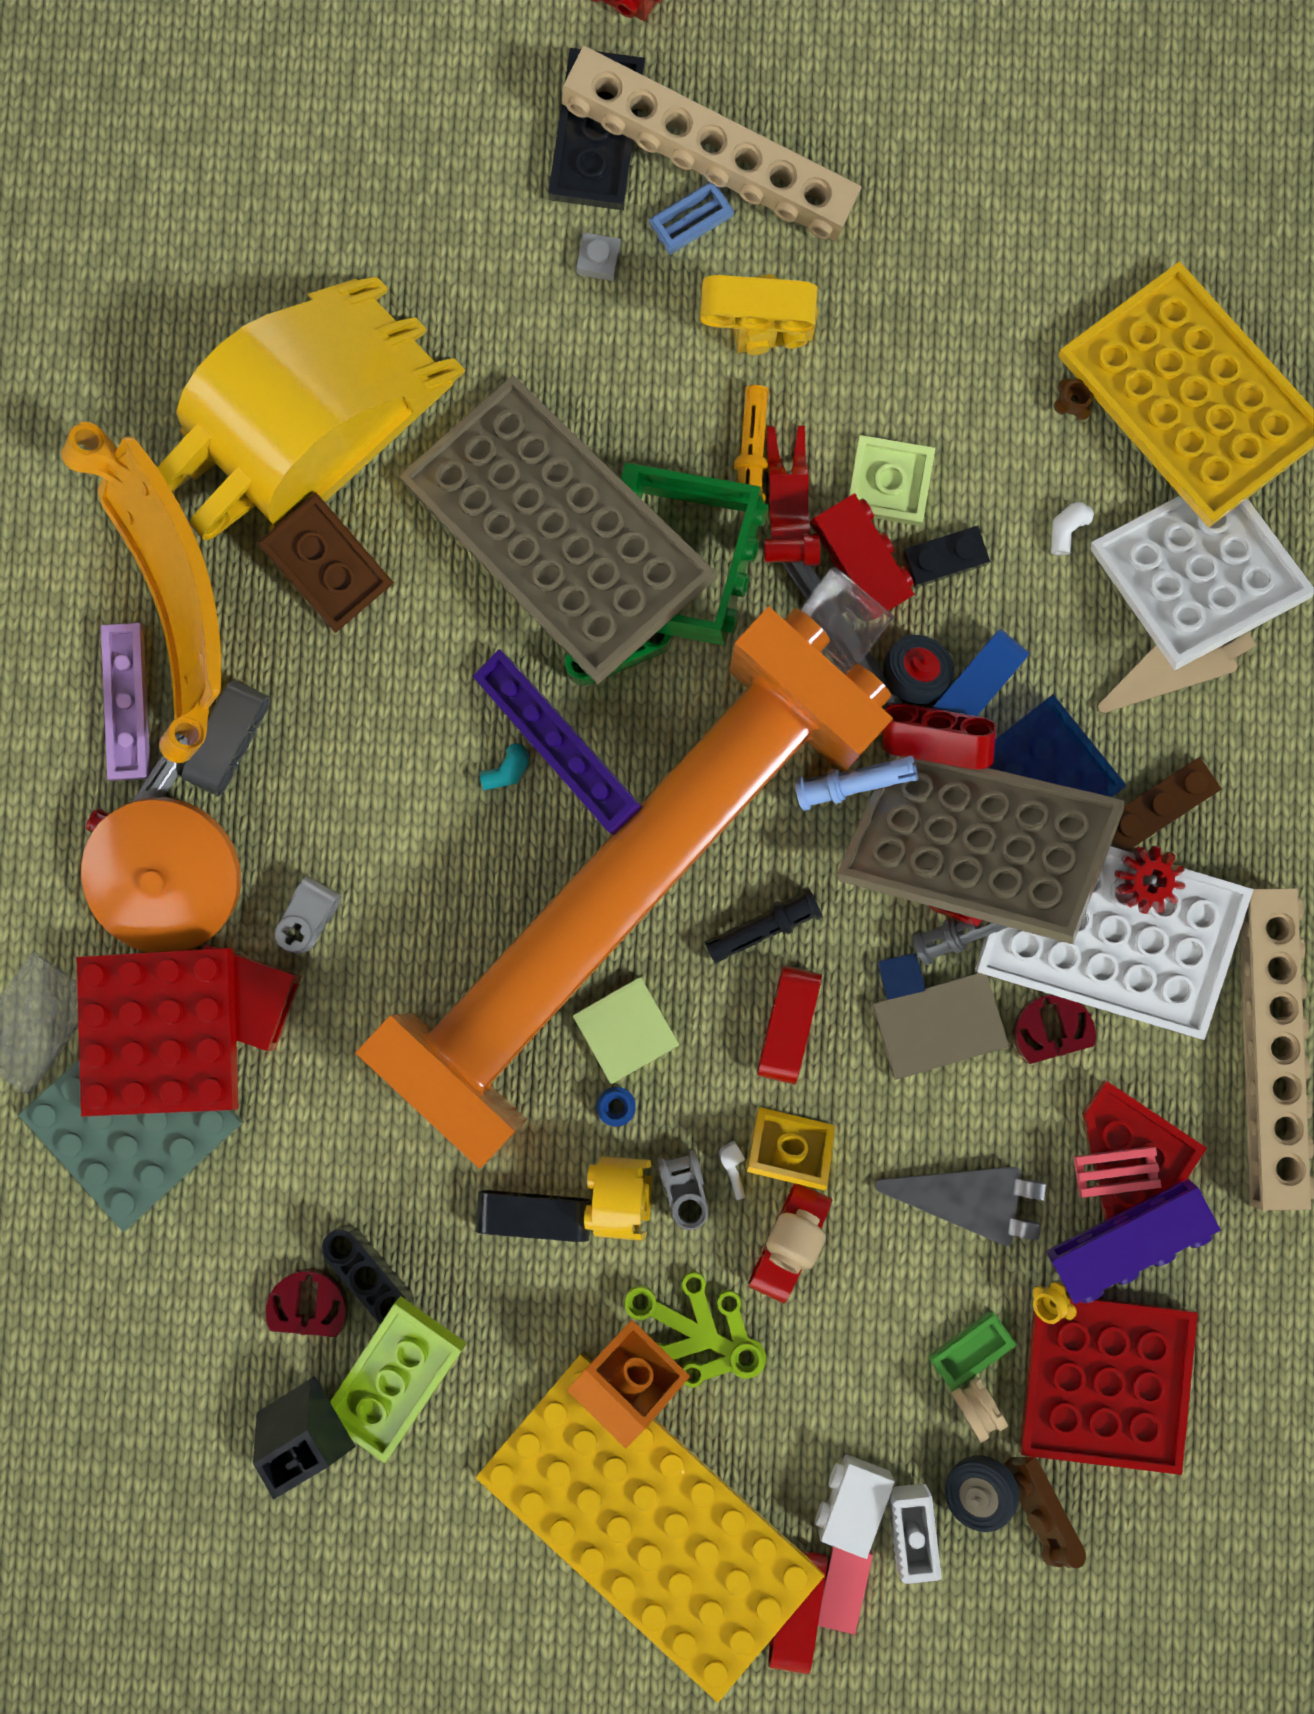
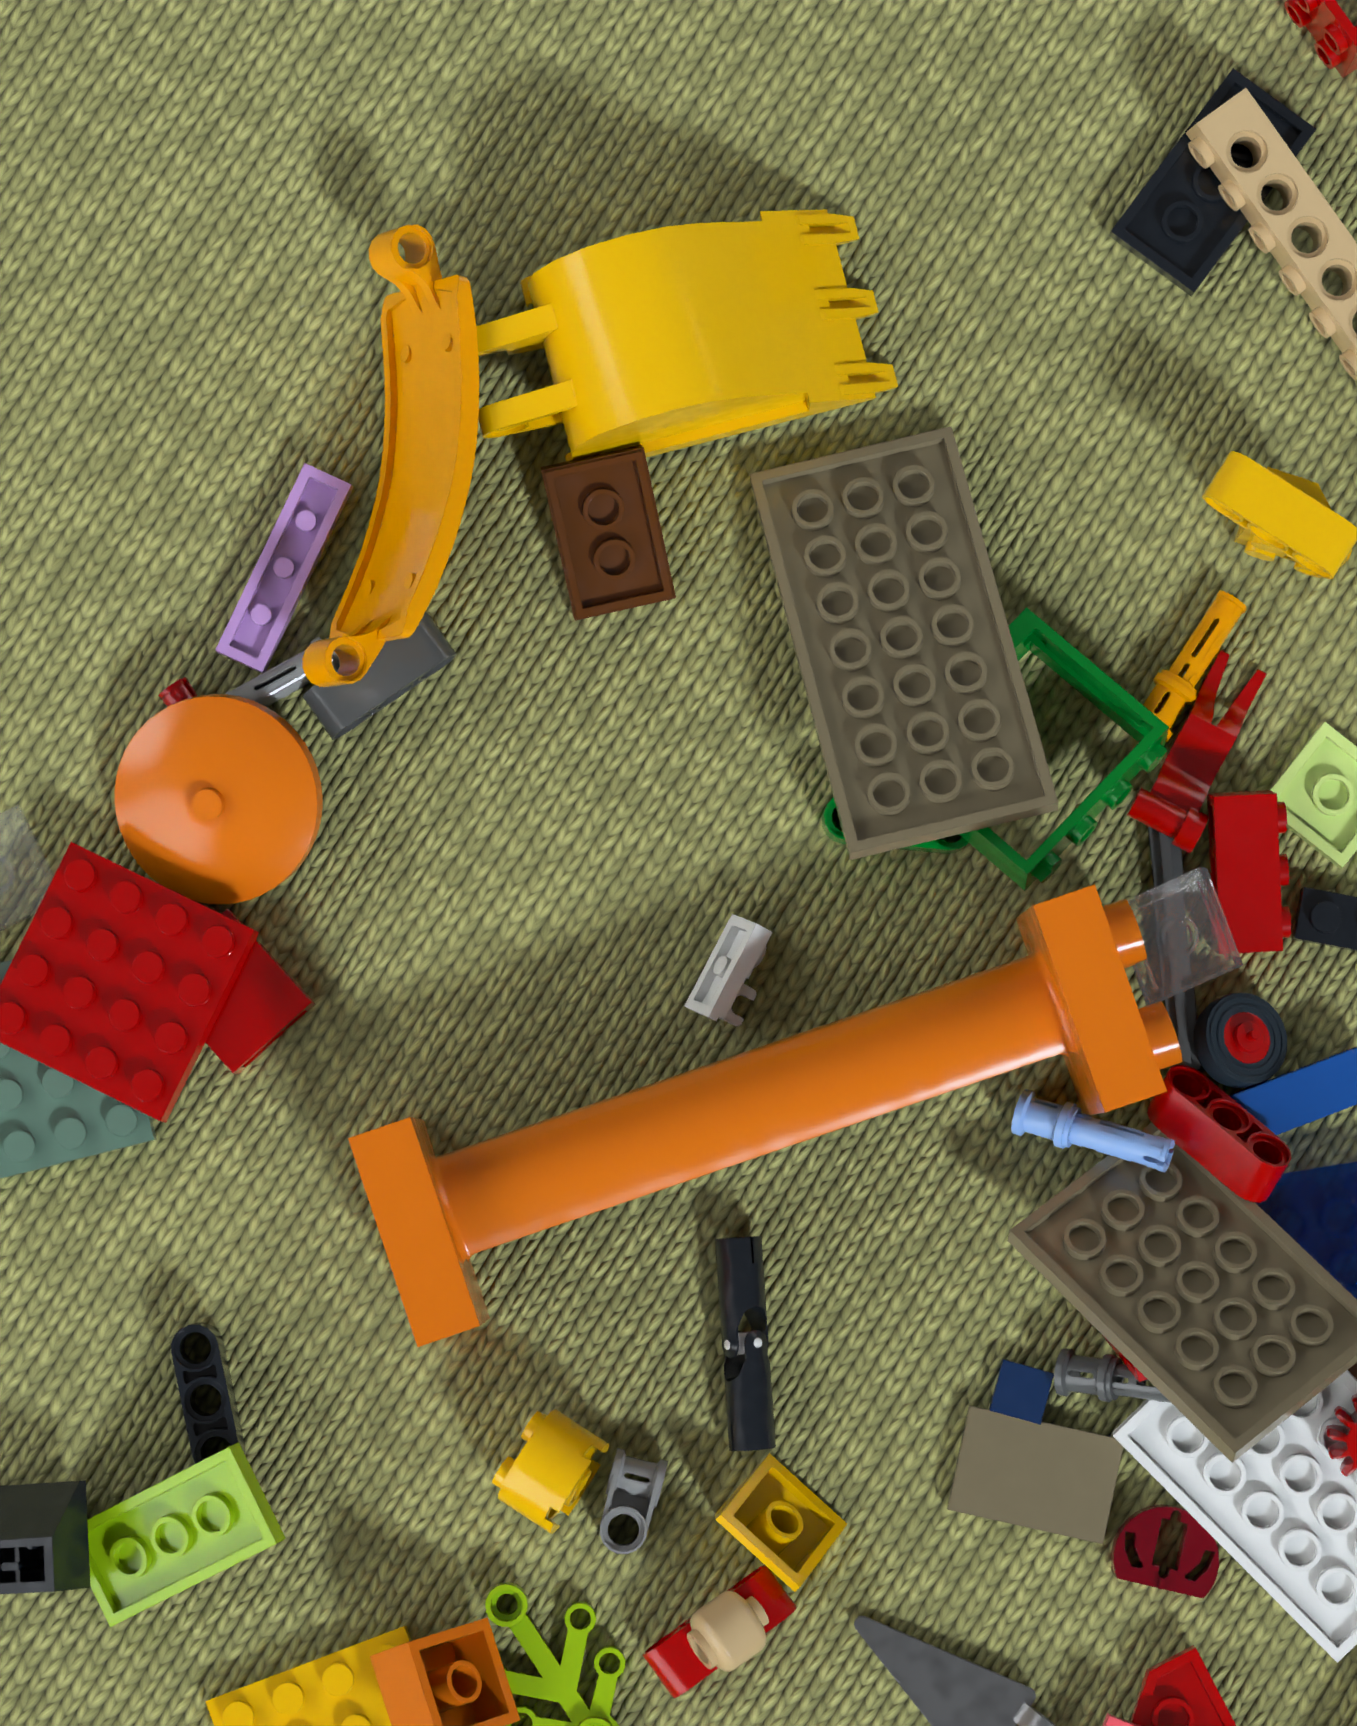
camera: 25 degrees right, 0 degrees up
dark red piece [266,1269,349,1337] -> none
light grey piece [275,876,342,954] -> none
dark purple plate [473,649,643,835] -> none
black beam [475,1190,592,1242] -> none
teal arm [480,743,530,791] -> none
yellowish green tile [573,977,679,1084] -> none
light grey plate [576,232,621,281] -> none
blue plate [597,1087,636,1127] -> none
medium blue tile [649,182,734,255] -> none
black pin [704,886,823,964] -> none
white hand [718,1141,746,1200] -> none
red beam [757,964,822,1085] -> none
none -> white plate [684,914,772,1026]
none -> black piece [715,1236,776,1451]

